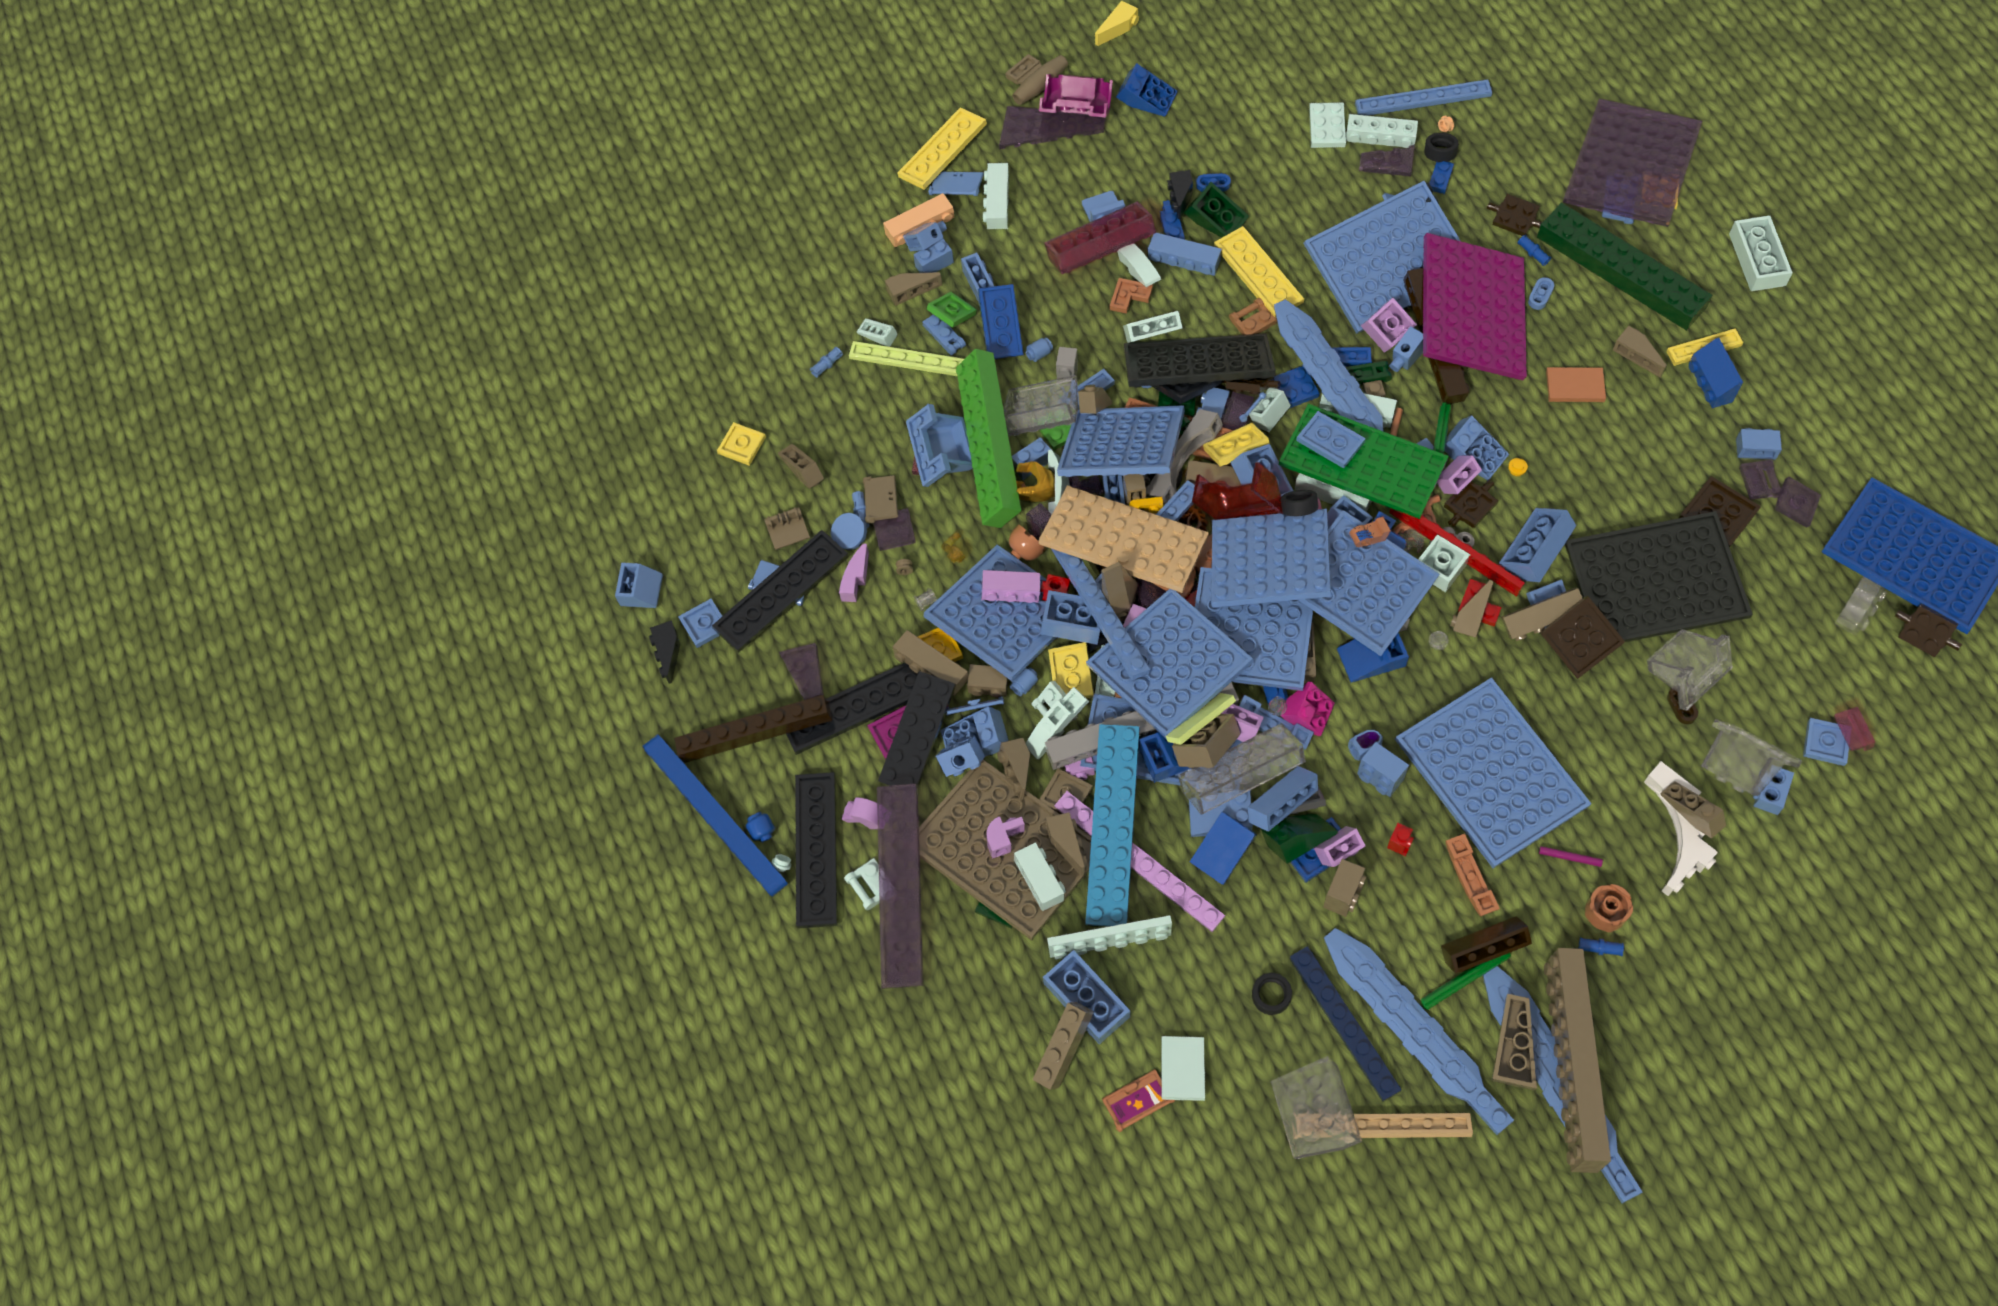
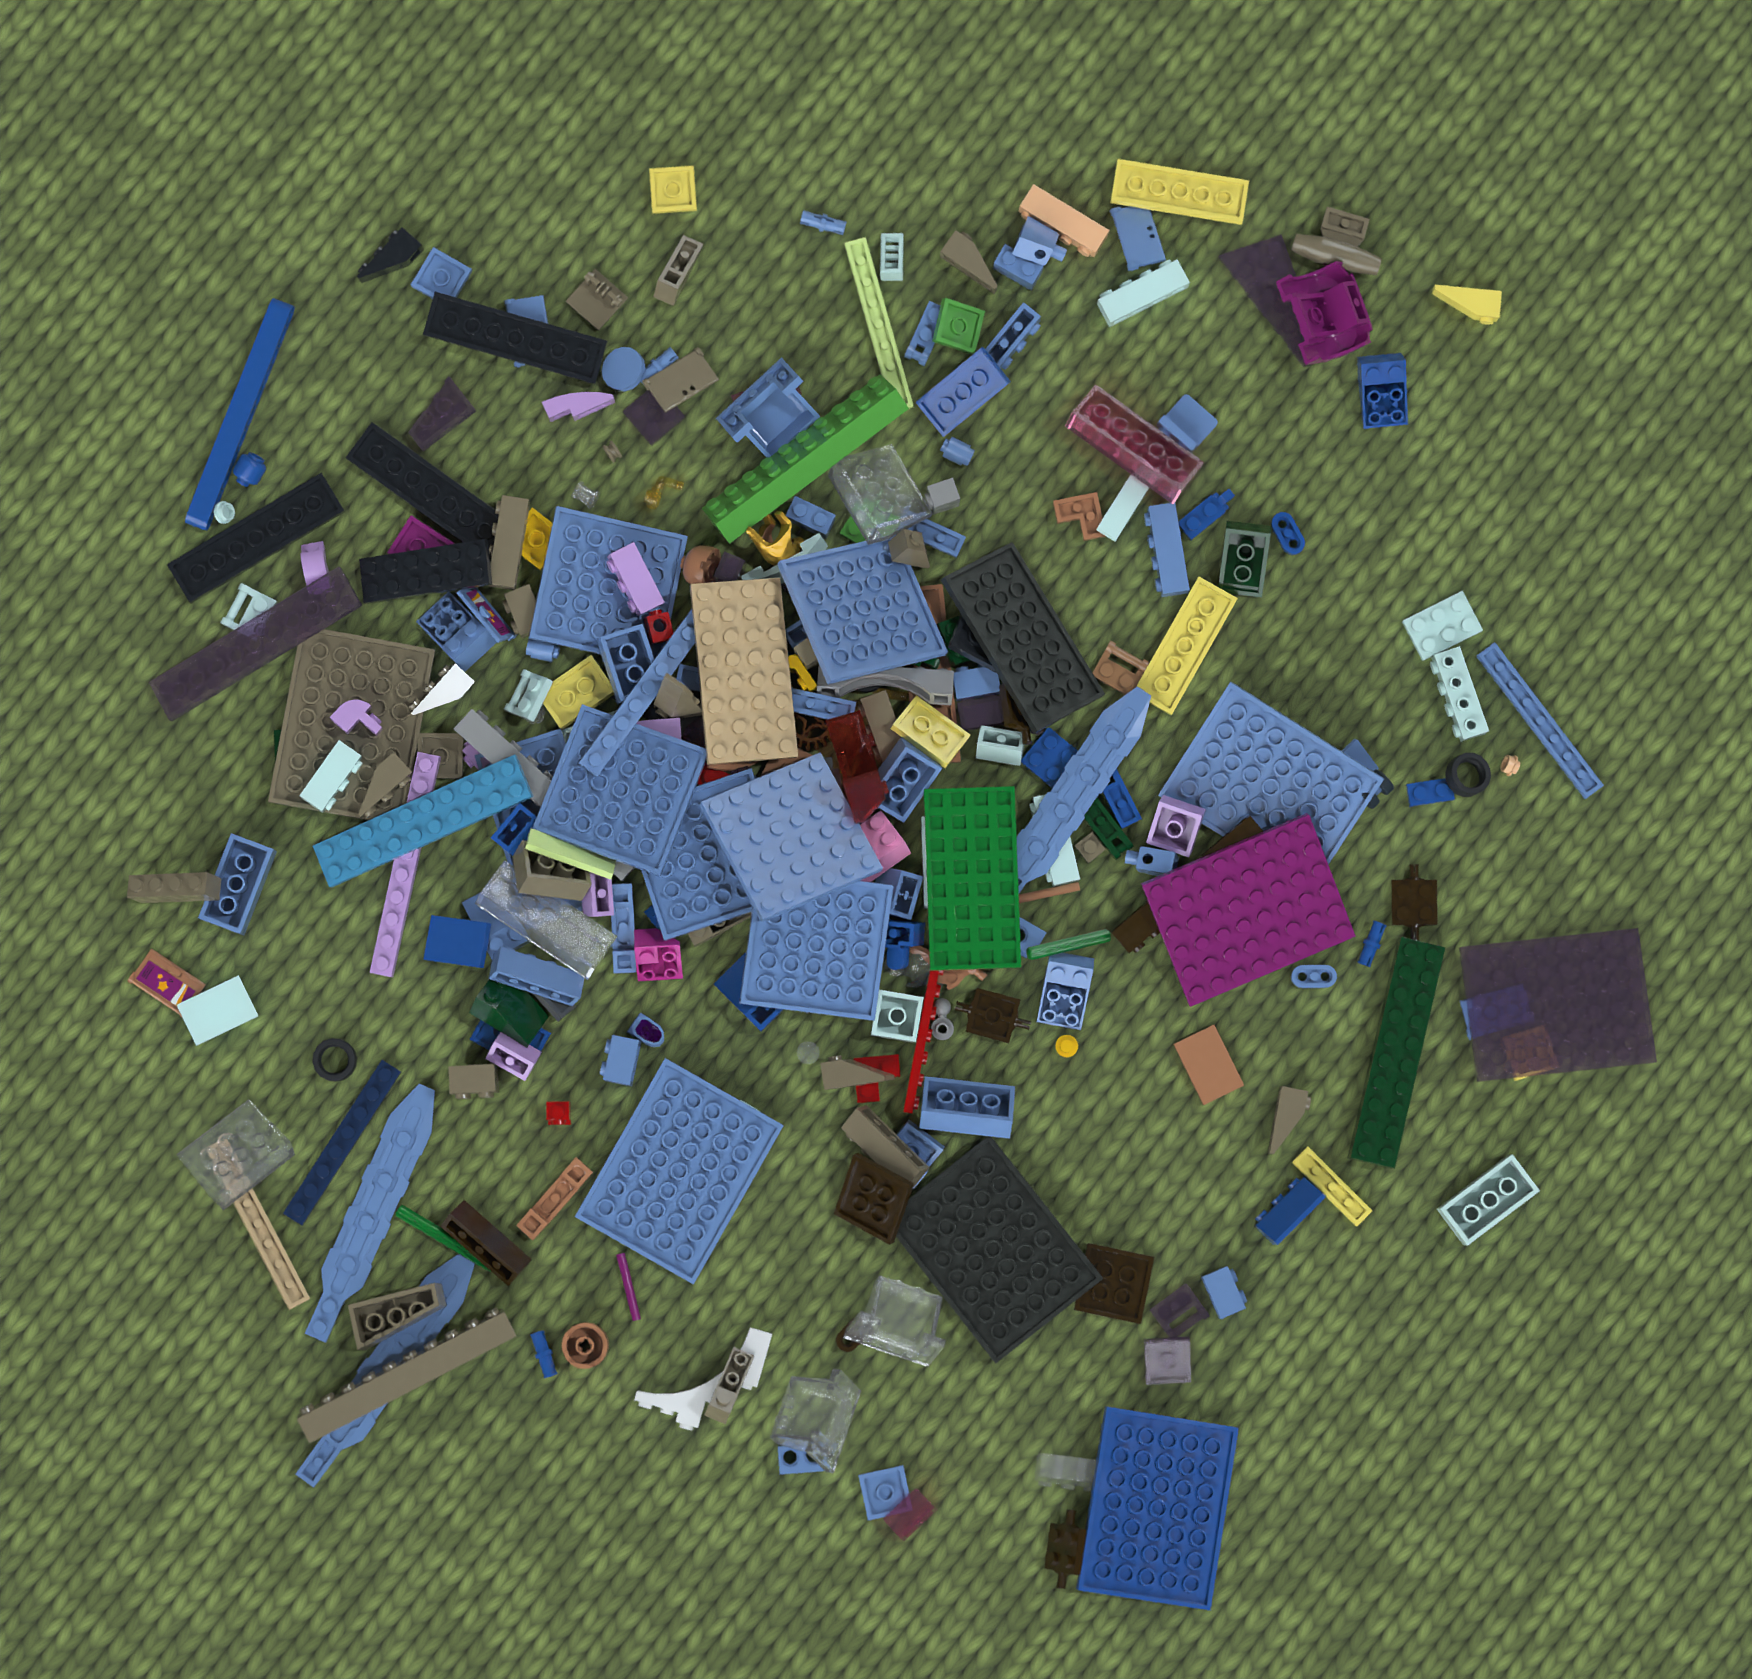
camera: 50 degrees right, 20 degrees up
medium blue slope [615,563,663,608] -> none
dark brown brick [674,695,833,763] -> none
medium blue brick [936,736,985,777] -> none
light aqua slope [1026,687,1089,760] -> none
light aqua plate [1047,916,1172,959] -> none
light aqua brick [1123,311,1182,343] -> none
black slope [1167,170,1193,219] -> none
medium blue hinge [1239,392,1266,422] -> none
clear plate [1268,697,1287,716] -> none
black tyre [1281,490,1318,516] -> none
medium blue plate [1296,411,1365,468] -> none
nougat leg [1349,517,1391,548] -> none
wing [1359,145,1415,177] -> none
lavender brick [1437,455,1482,494] -> none

